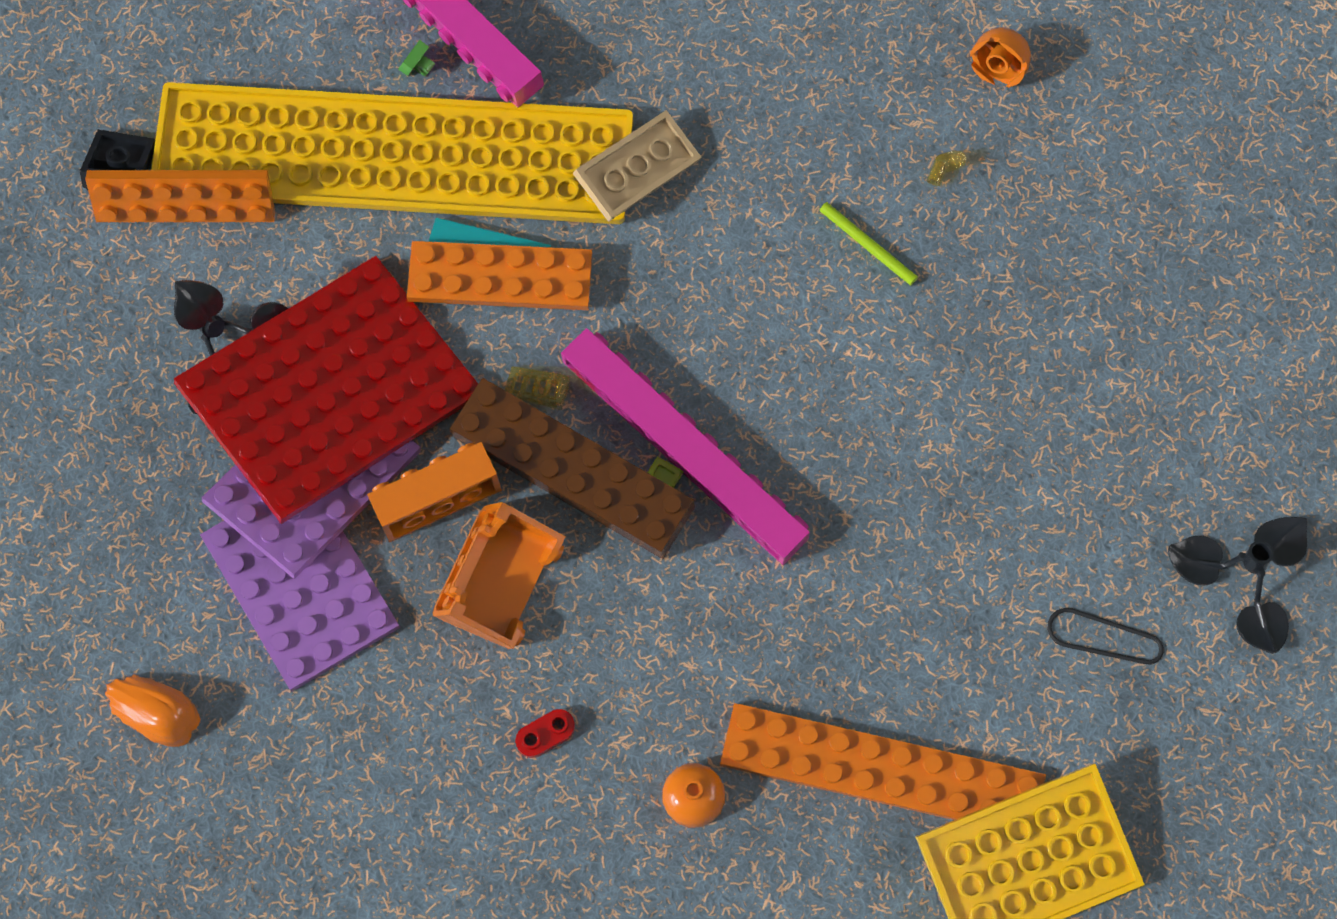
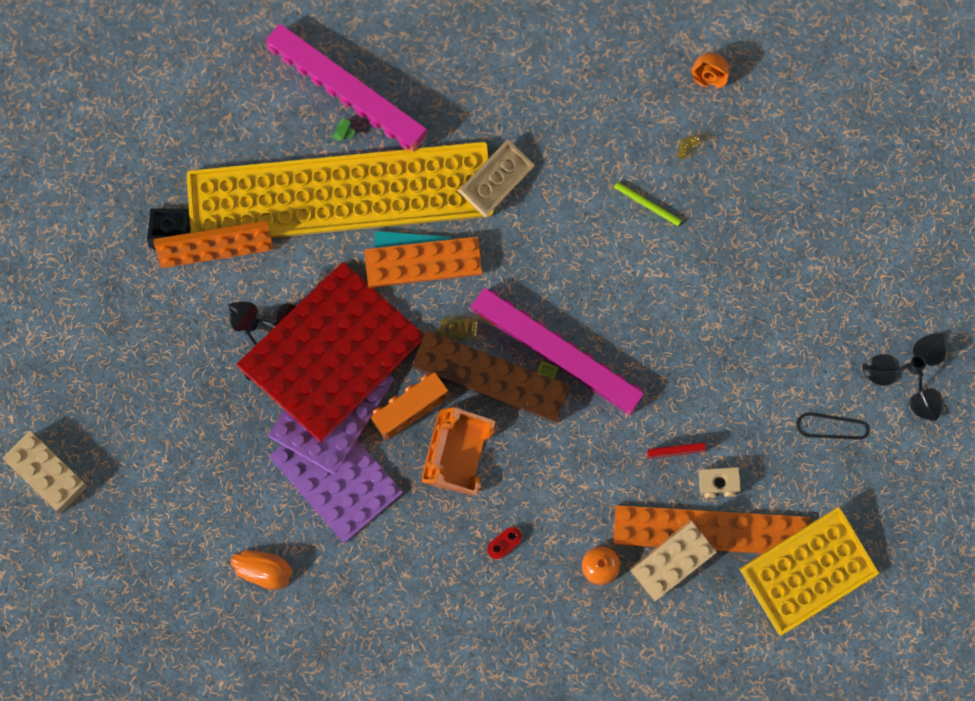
camera: 10 degrees left, 5 degrees up
none -> tan brick [629,520,717,601]
none -> red tile [646,442,706,460]
none -> tan brick [698,467,741,498]

